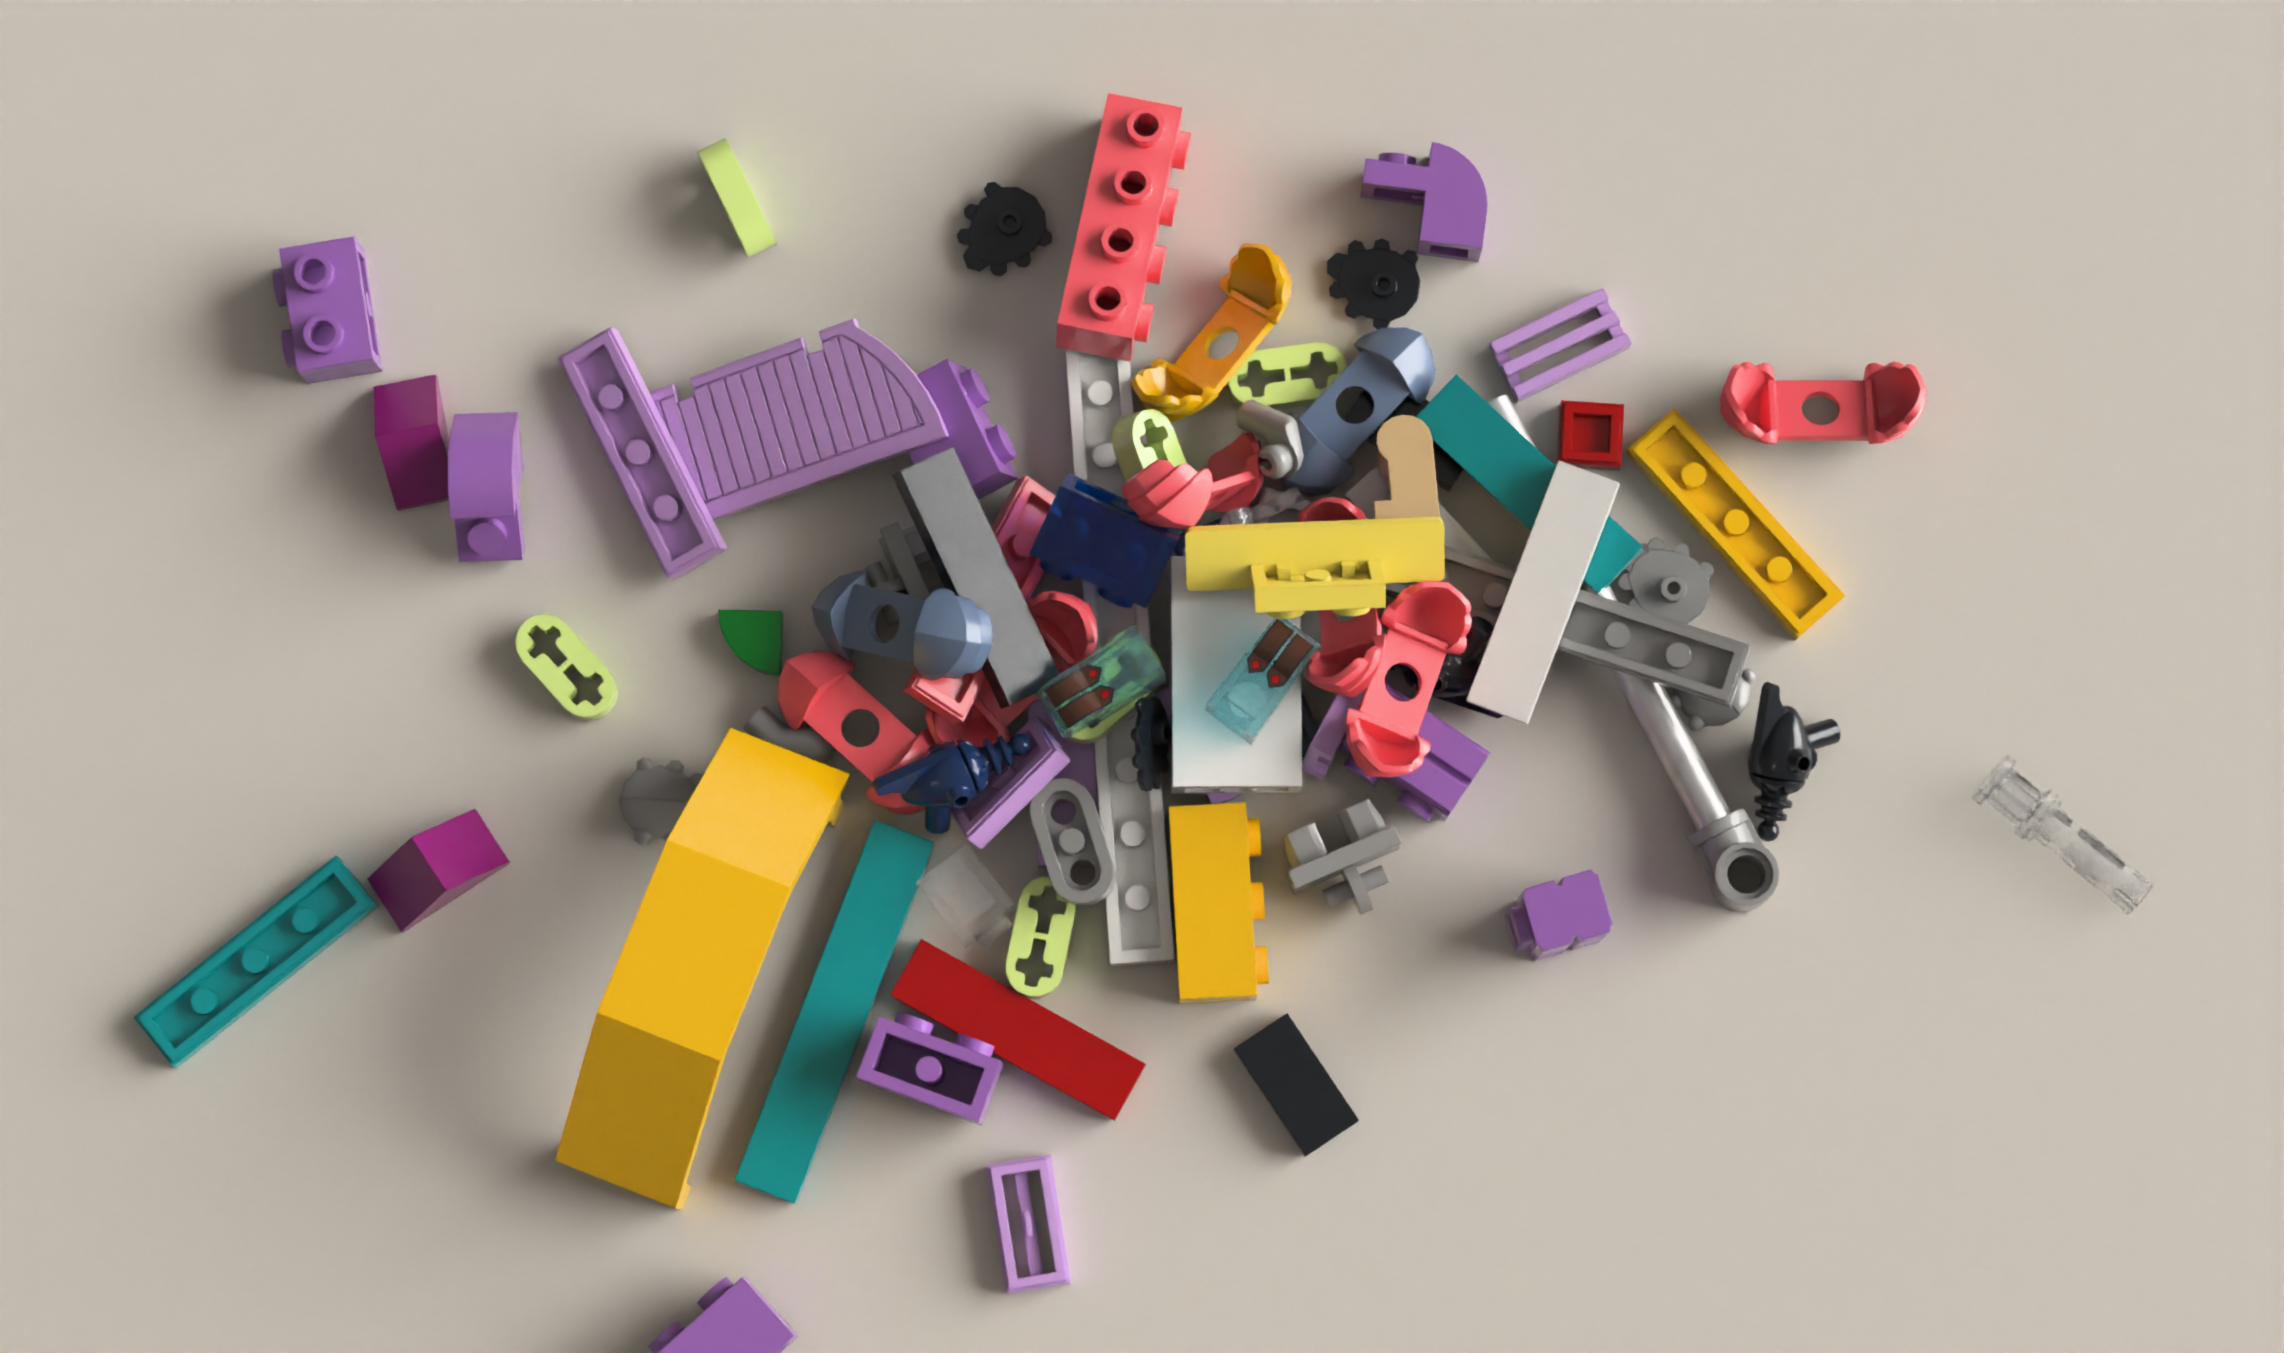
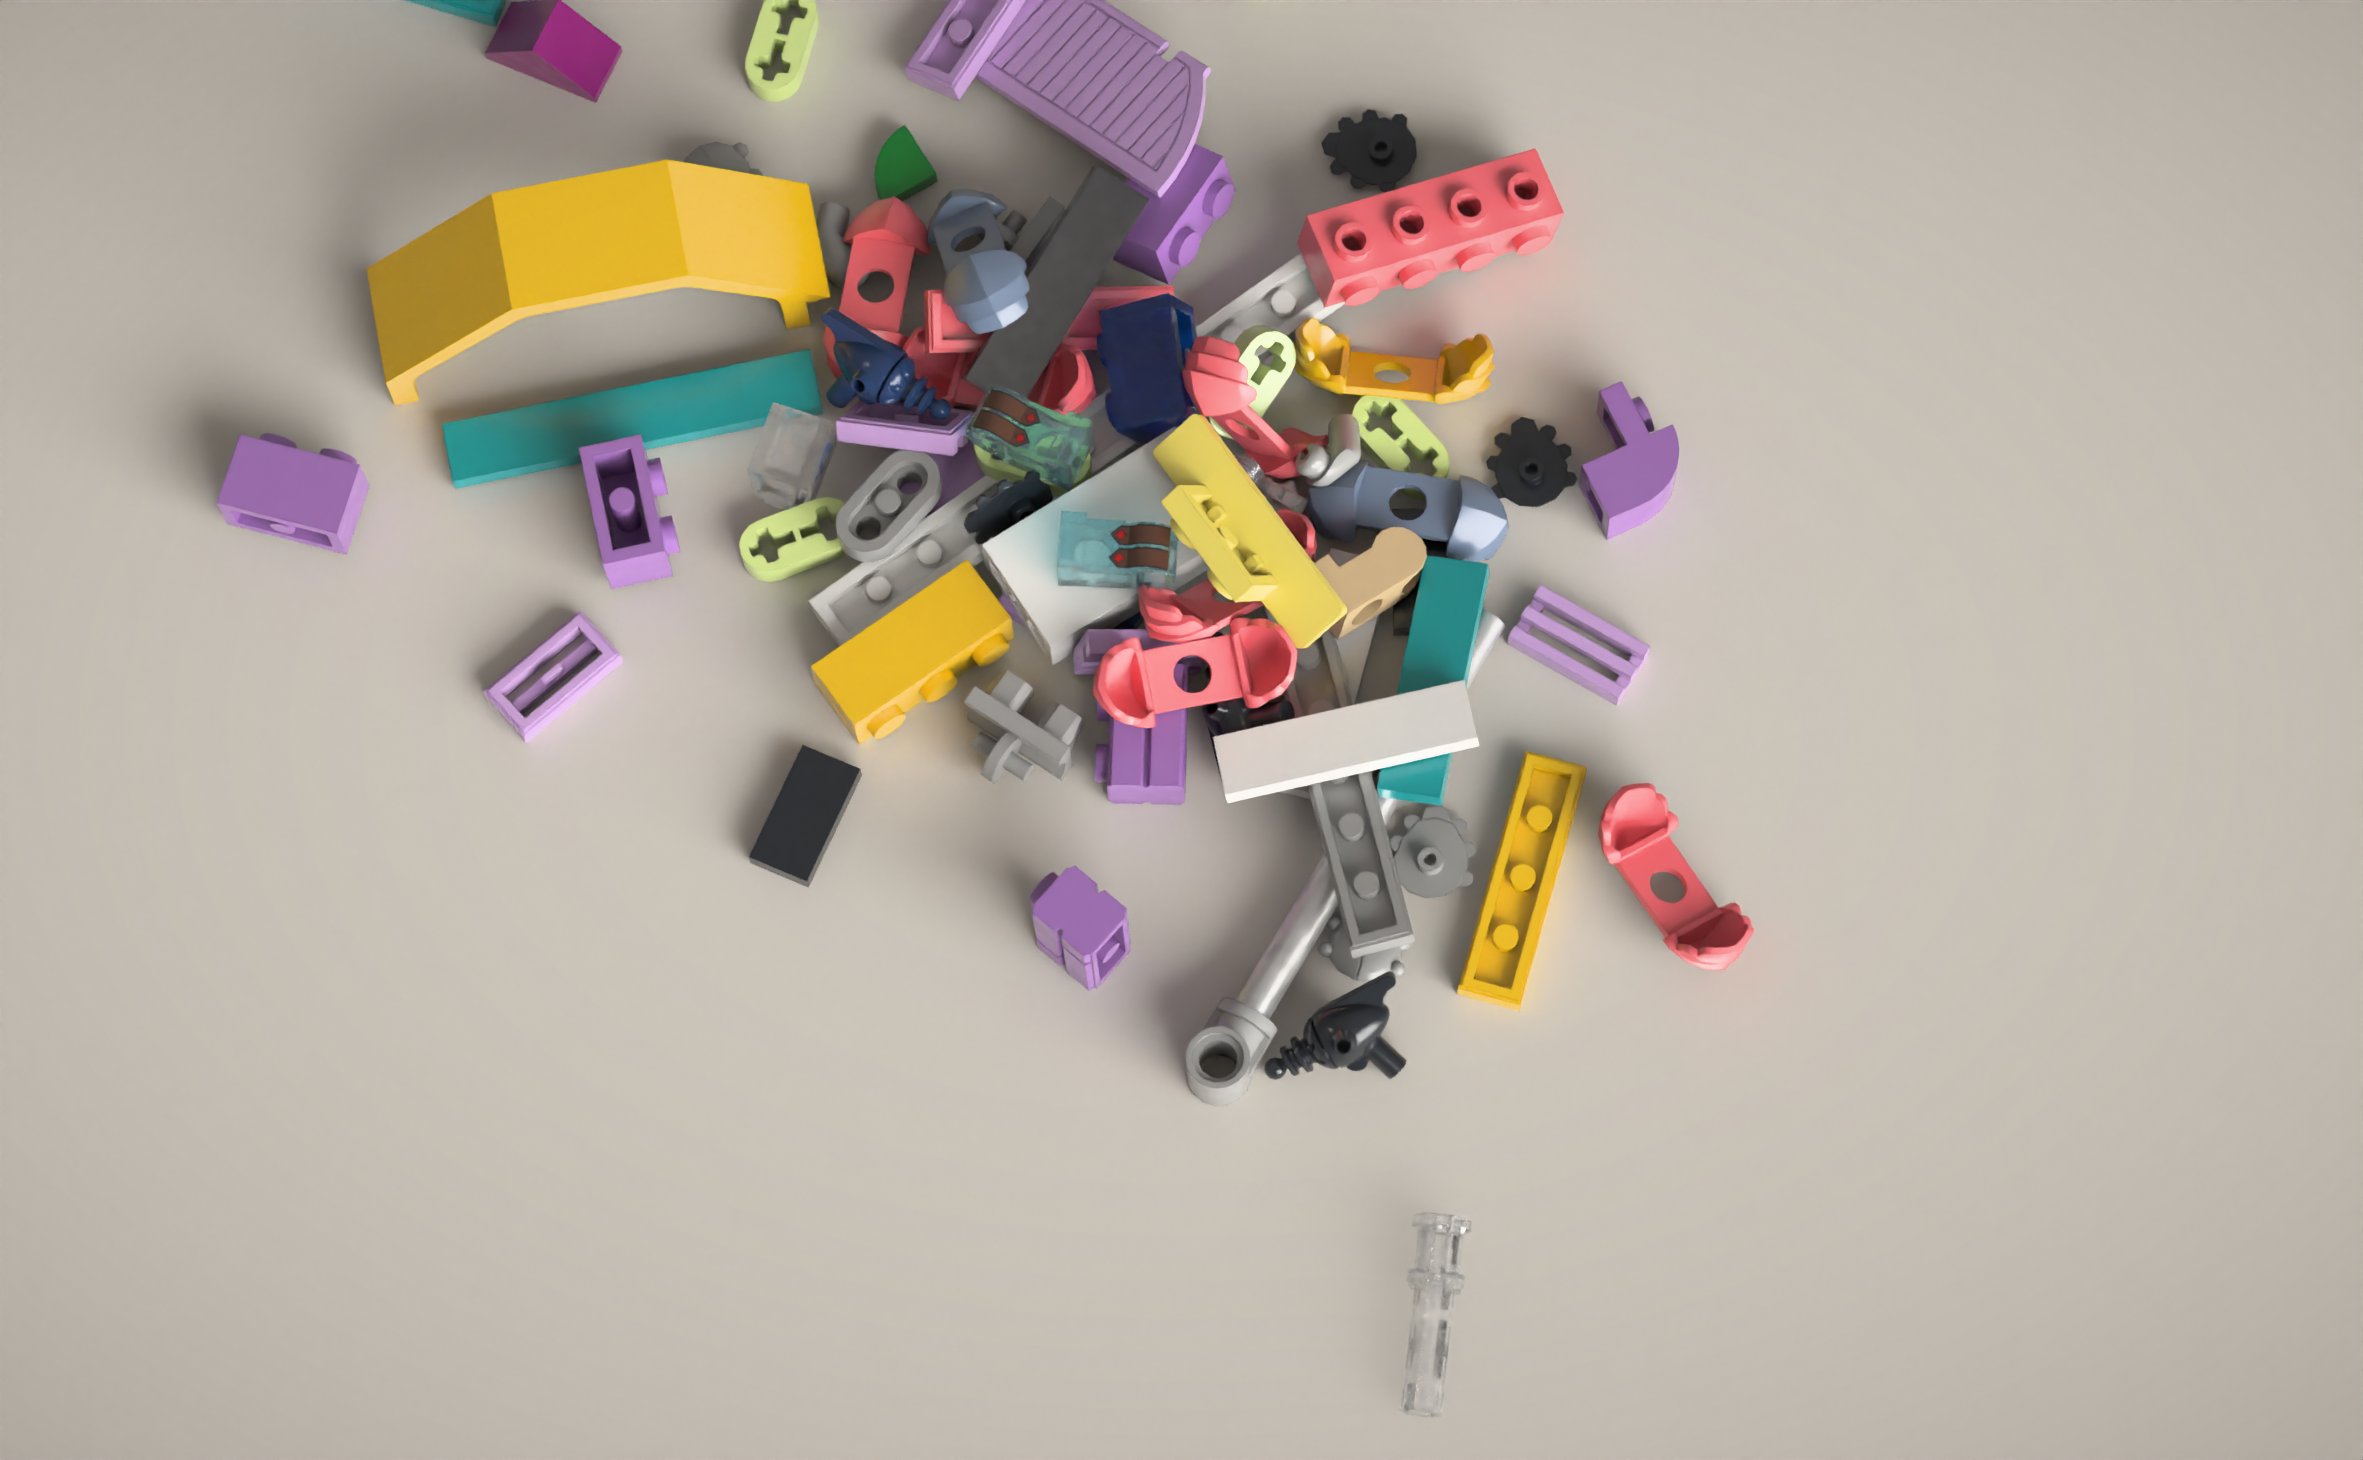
camera: 60 degrees right, 10 degrees down
red tile [890,939,1146,1121] -> none
red tile [1556,400,1625,471] -> none

